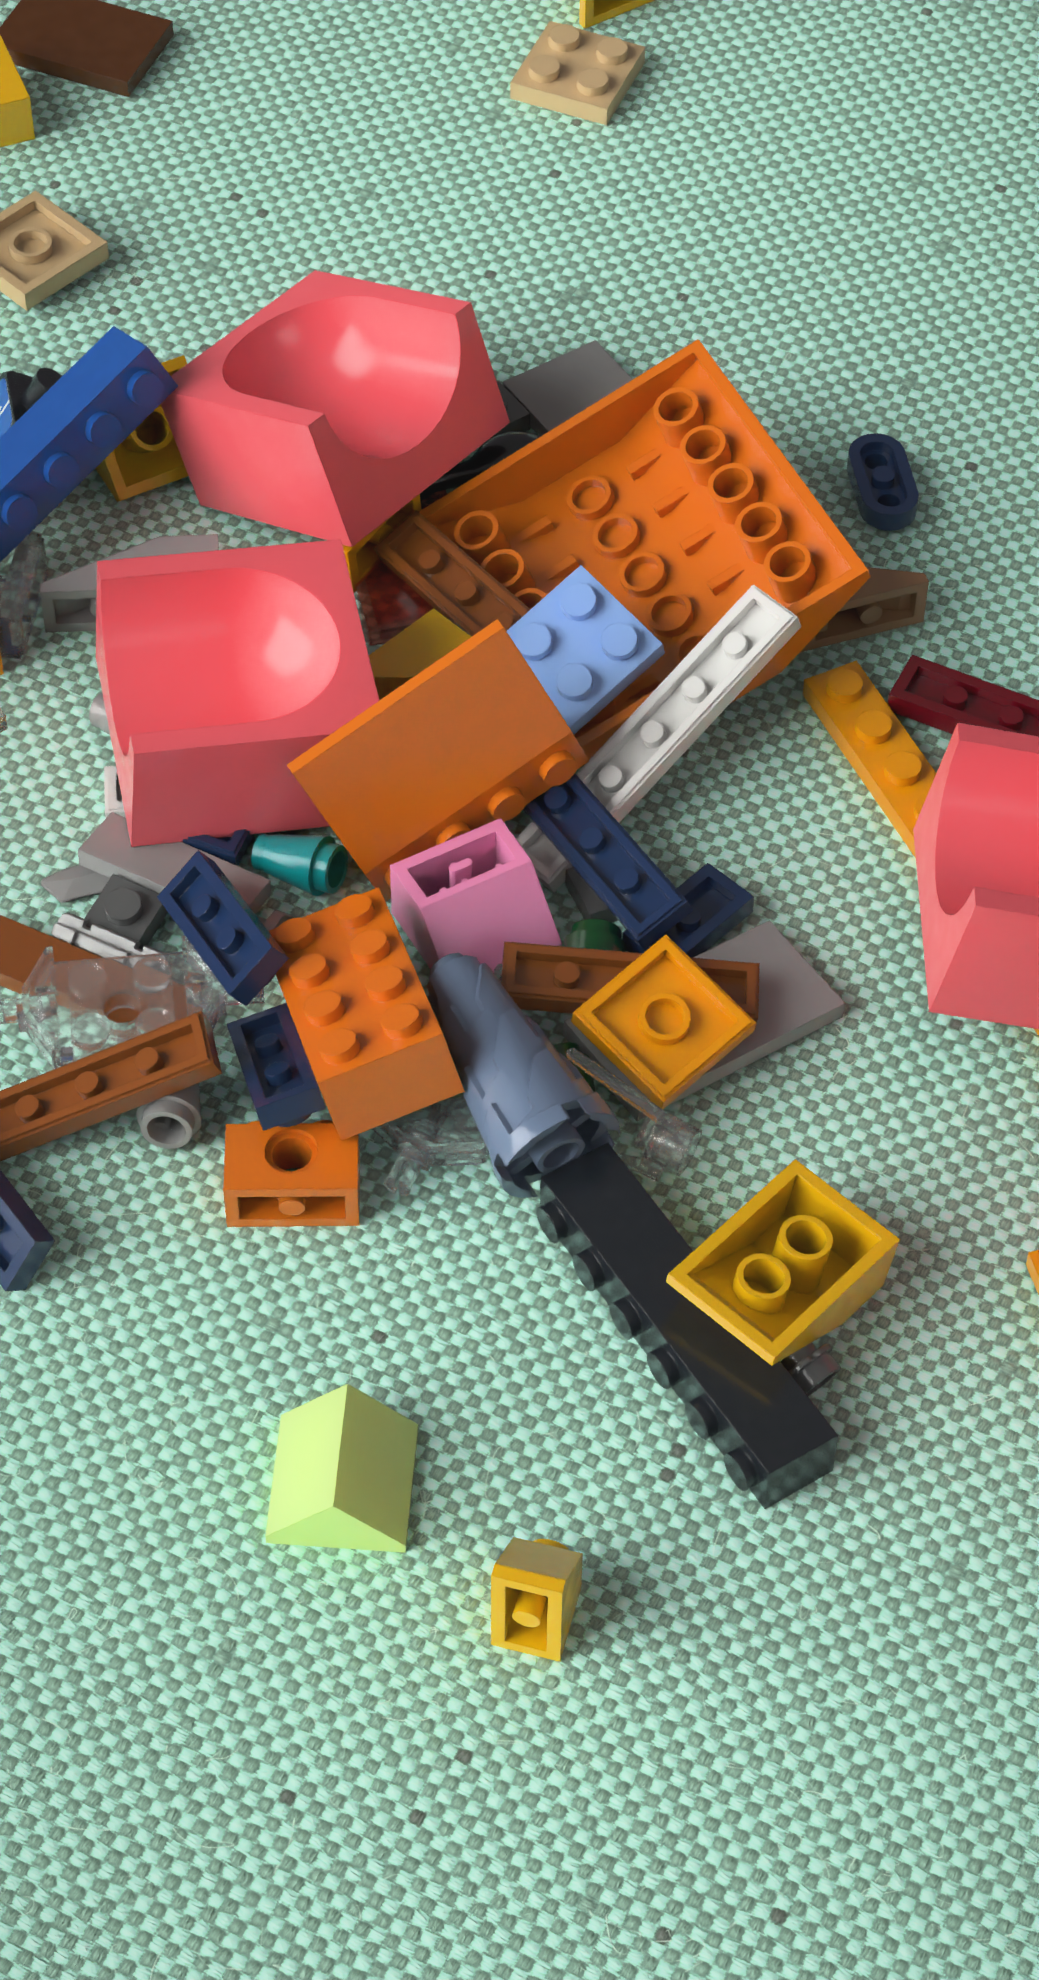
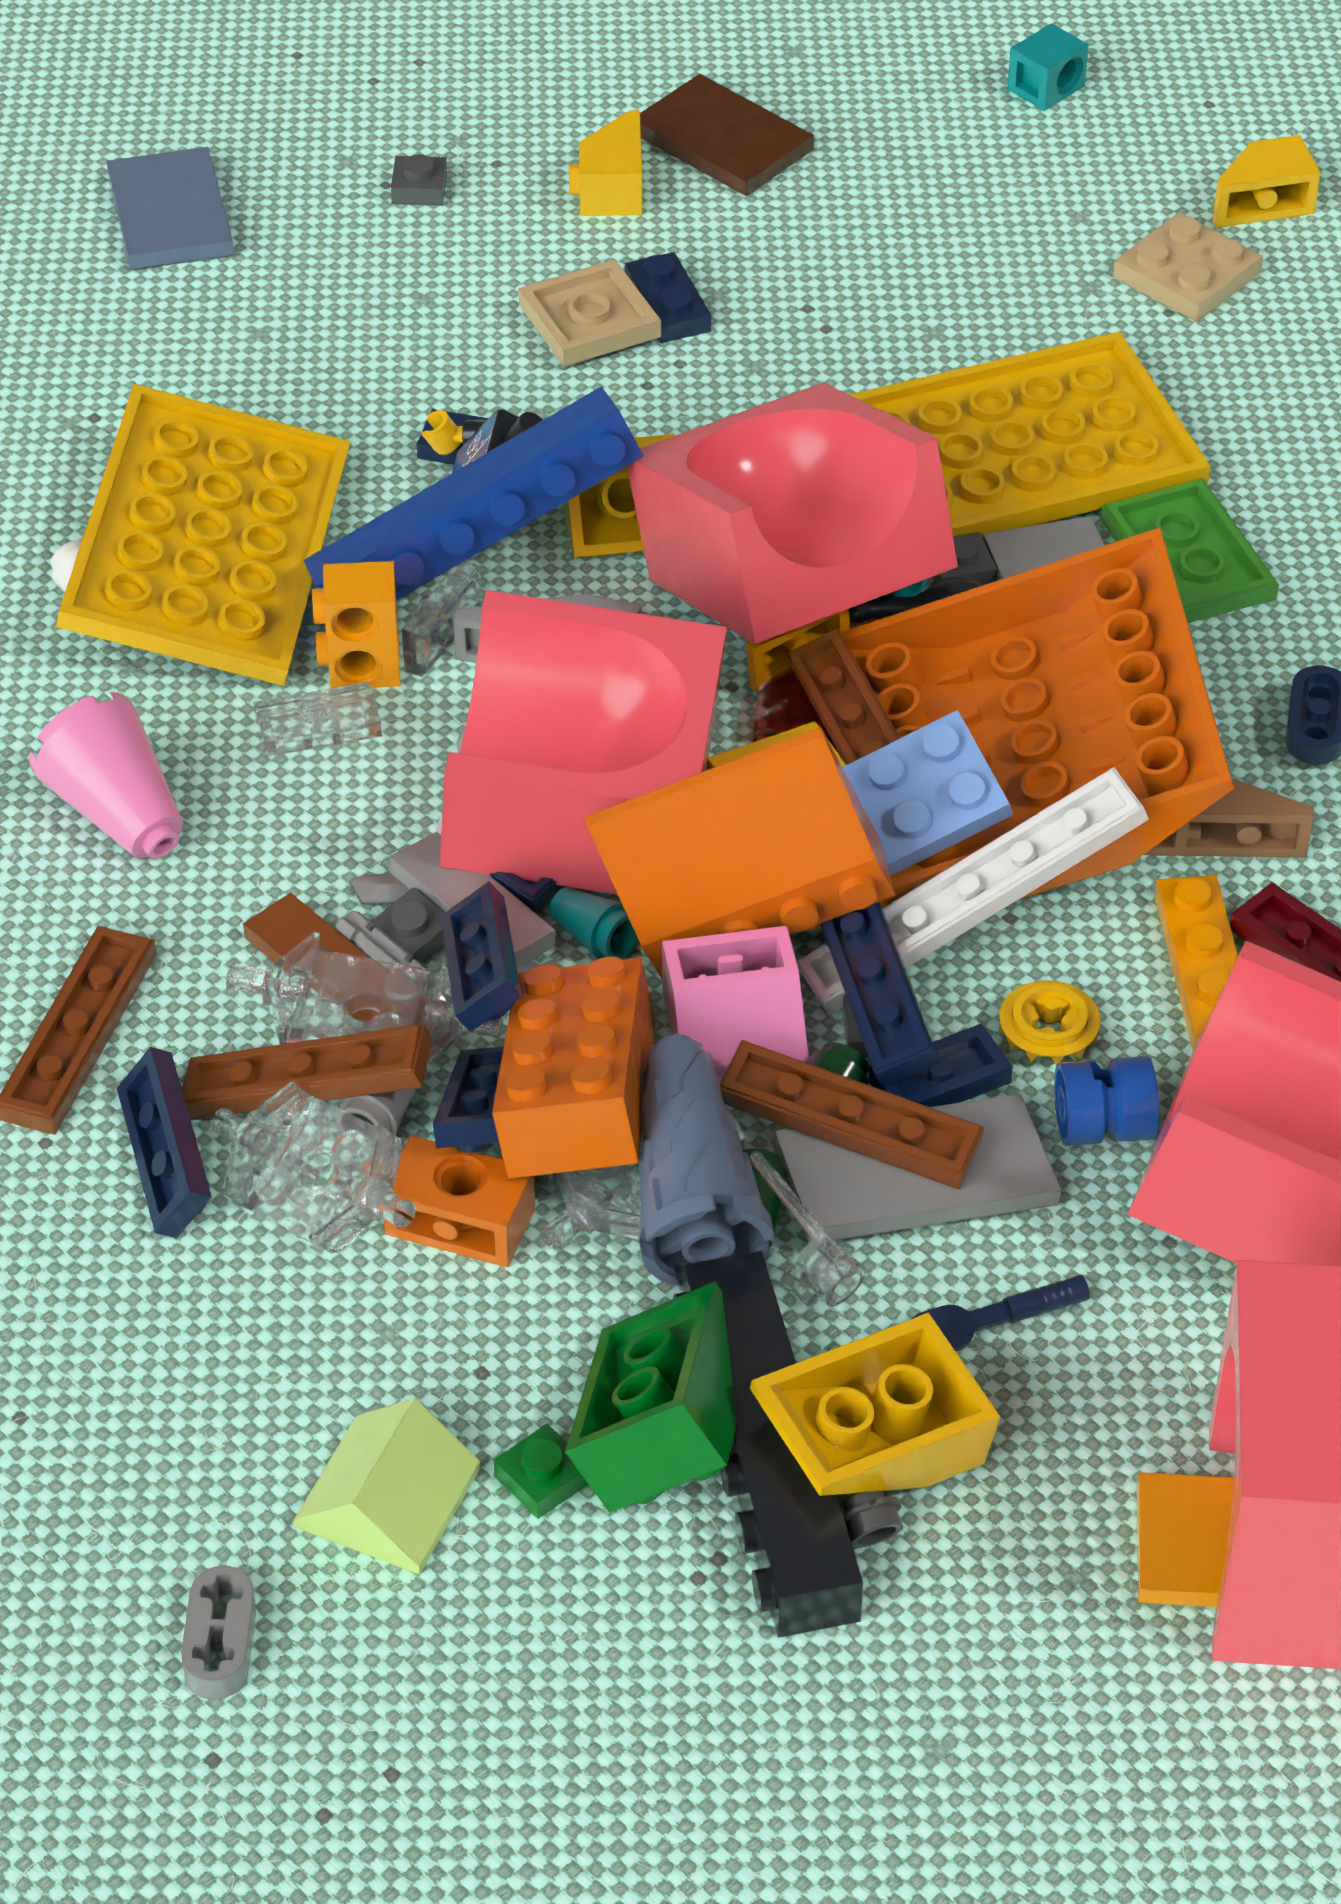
camera: 20 degrees right, 5 degrees down
yellow slope [491,1537,583,1662] -> none
light orange tile [571,935,757,1111] -> none
none -> light grey beam [181,1565,256,1700]
none -> clear plate [211,1081,416,1254]
none -> green plate [494,1423,588,1519]
none -> green slope [565,1281,737,1513]
none -> dark blue plate [625,252,711,343]
none -> yellow plate [849,331,1211,538]
none -> dark blue piece [912,1274,1090,1352]
none -> yellow gear [999,980,1101,1065]
none -> blue wheel [1054,1056,1159,1146]
none -> bright green tile [1100,478,1279,623]

